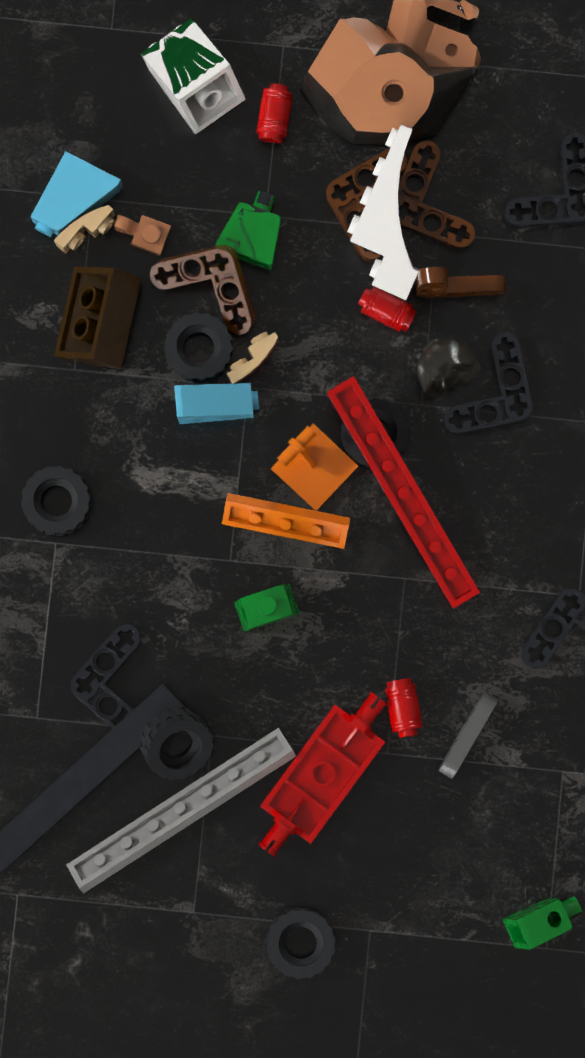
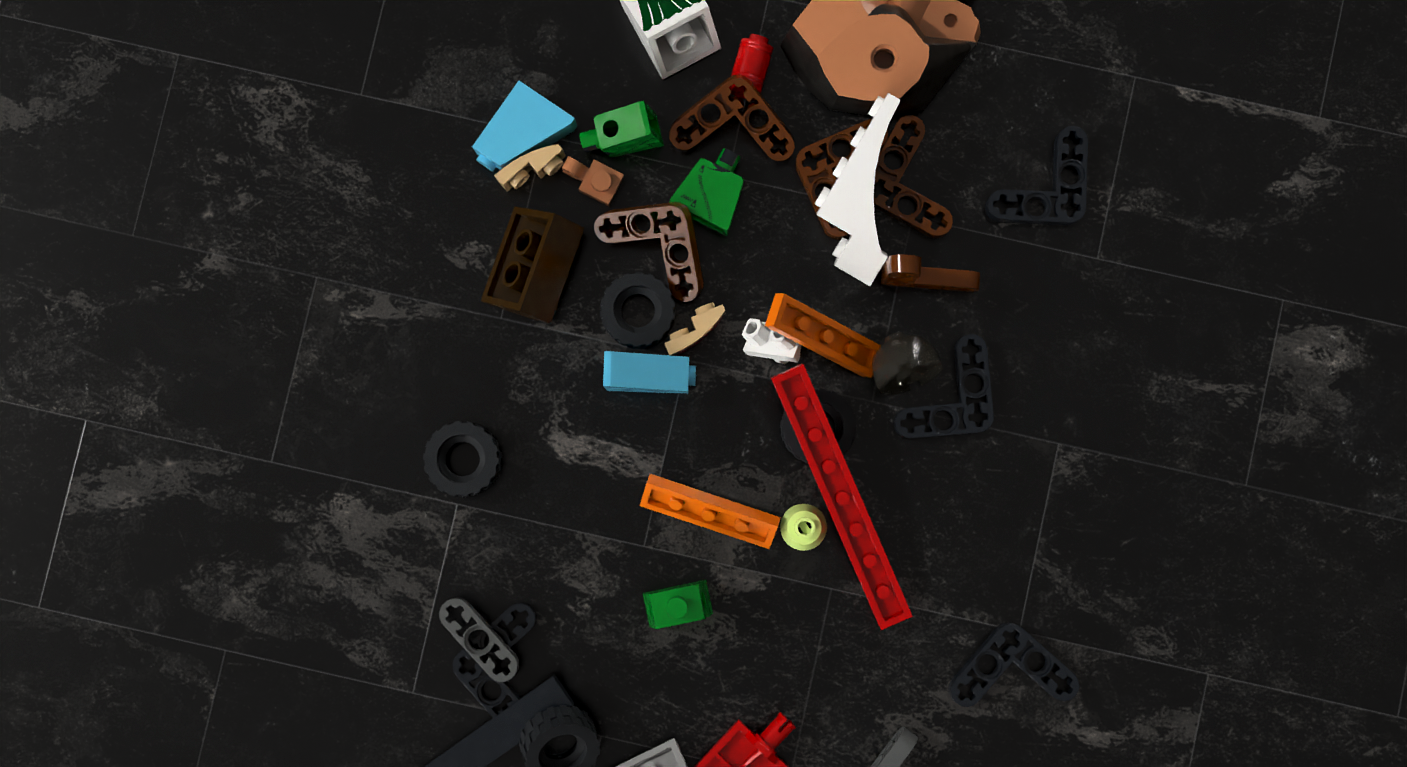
camera: 10 degrees right, 0 degrees up
orange plate [271,423,359,511] -> none
red head [358,286,417,332] -> none
red head [384,678,423,738] -> none
none -> dark grey beam [439,597,519,682]
none -> green torso [580,100,664,157]
none -> reddish brown beam [669,75,795,161]
none -> white hips [742,318,802,364]
none -> orange plate [765,293,881,378]
none -> yellowish green cone [780,504,827,551]

